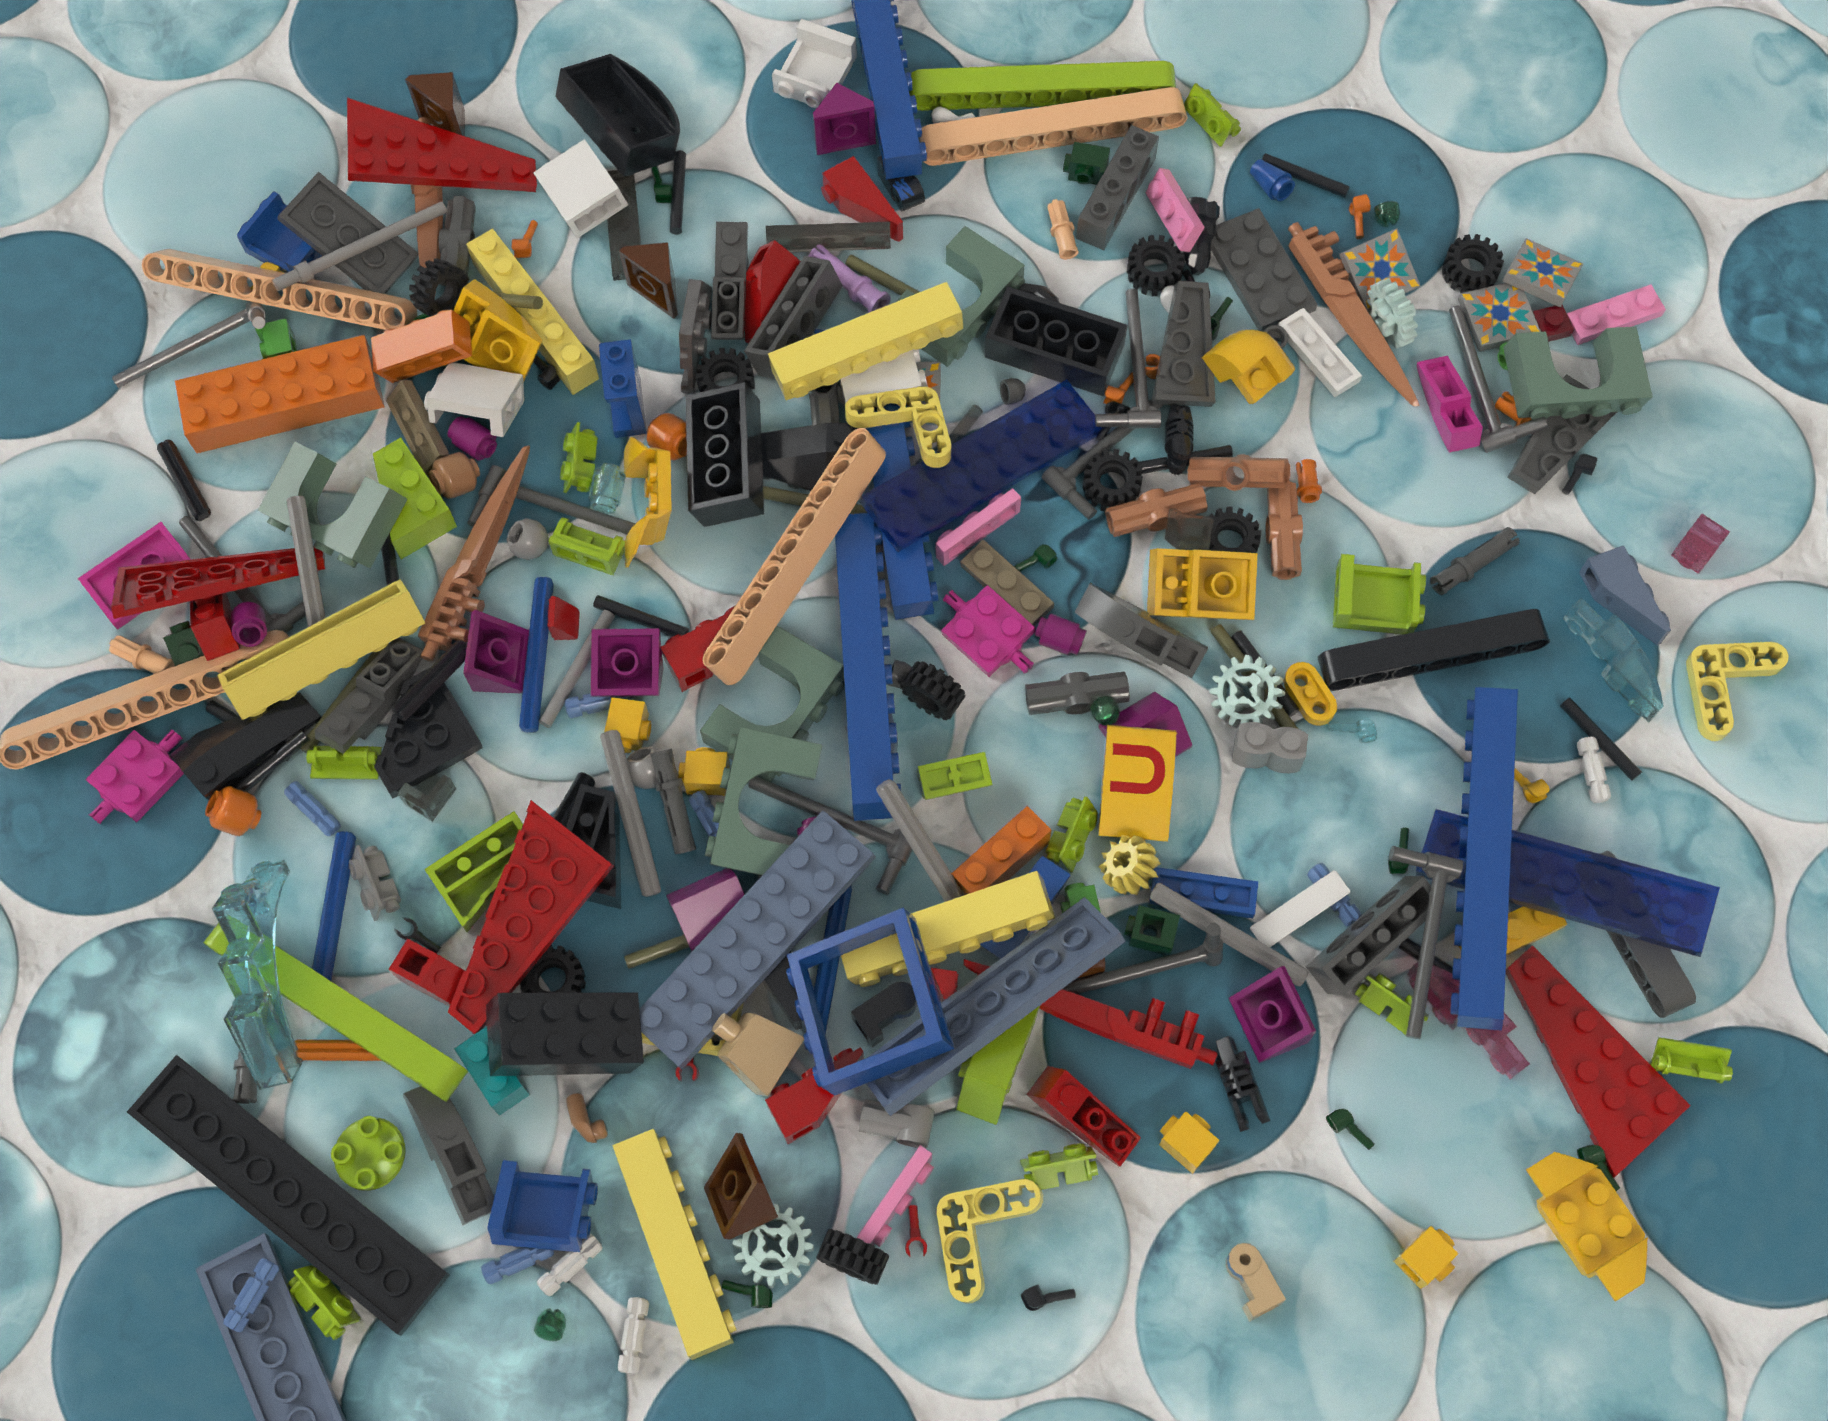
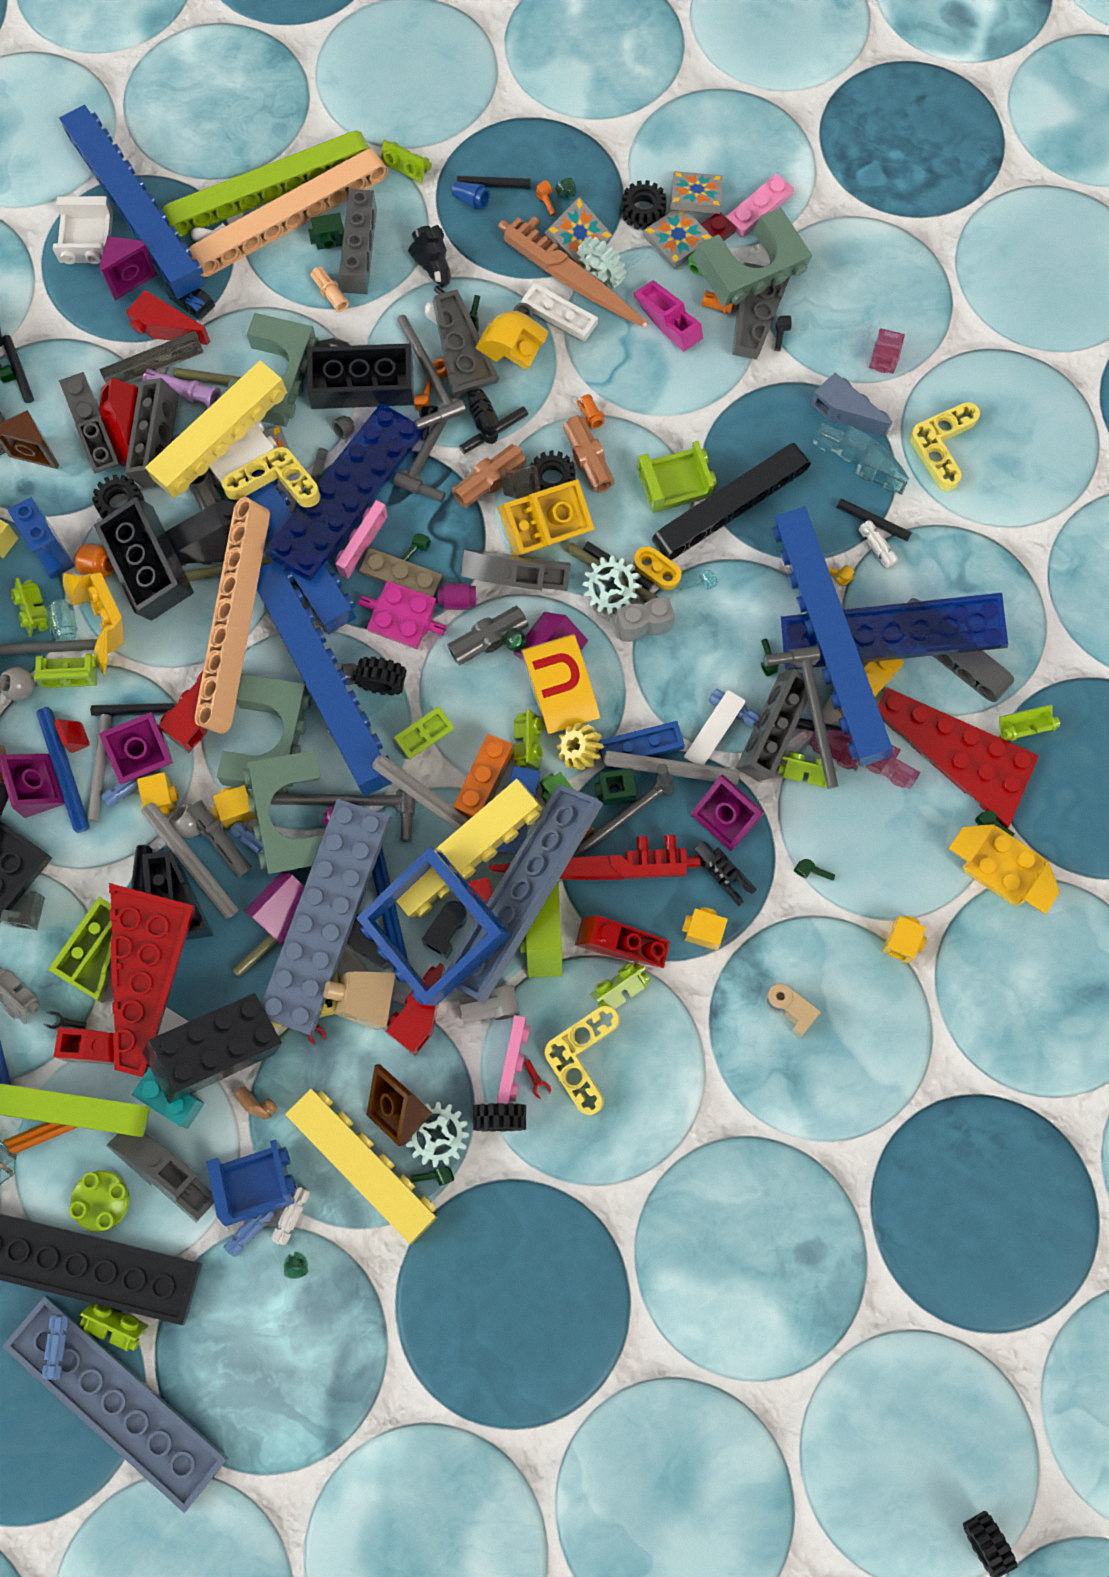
camera: 25 degrees left, 5 degrees up
black tyre [520,945,586,993] -> none
white axle [618,1297,649,1374] -> none
flat silver wing [679,279,712,394] -> none
black hand [1021,1285,1076,1311] -> none
black tyre [1083,449,1143,512] -> none
black tyre [1127,235,1185,296] -> none
bright pink plate [1145,168,1205,252] -> none
nougat piece [1187,454,1291,491] -> none
dark grey plate [1211,208,1317,332] -> none
dark grey pin [1430,527,1520,595] -> none
flat silver bar [1449,305,1549,453] -> none

